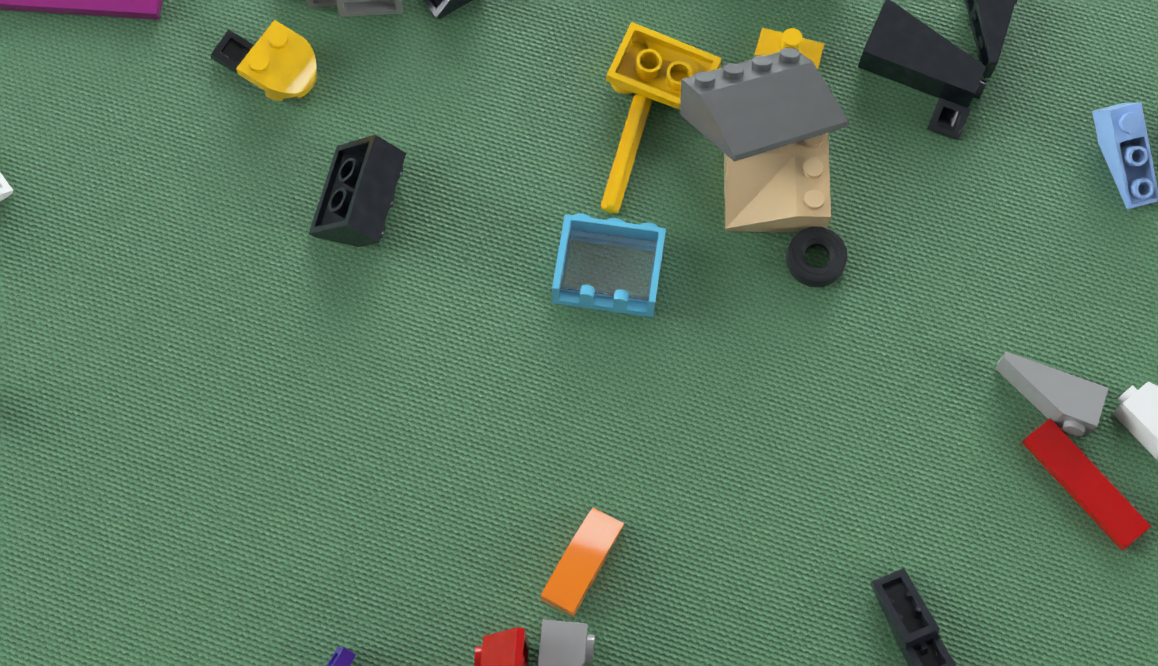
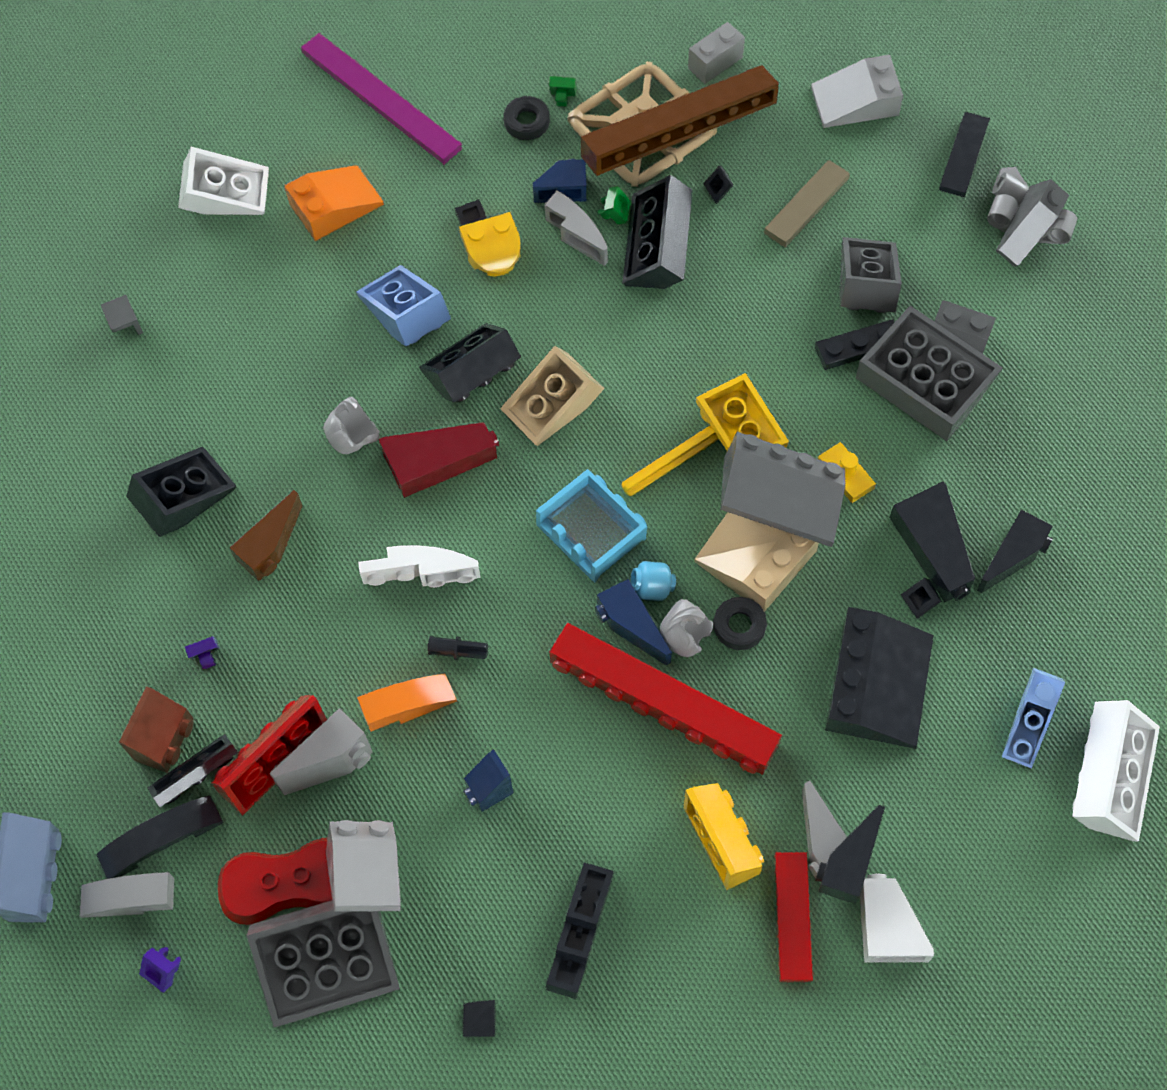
camera: 40 degrees right, 5 degrees down
none -> black slope [126,446,236,537]
none -> reddish brown slope [230,490,303,581]
none -> orange slope [284,165,384,241]
none -> light grey hair [323,397,380,455]
none -> medium blue slope [356,265,451,346]
none -> white slope [358,546,481,588]
none -> dark red slope [378,422,499,498]
none -> black axle [428,636,488,660]
none -> dark blue slope [463,750,514,812]
none -> tan slope [500,346,604,446]
none -> red brick [549,622,782,775]
none -> dark blue slope [595,579,672,665]
none -> medium azure head [630,561,676,601]
none -> light grey hair [660,599,714,657]
none -> yellow slope [683,783,764,890]
none -> black slope [815,804,885,904]
none -> black slope [825,607,934,749]

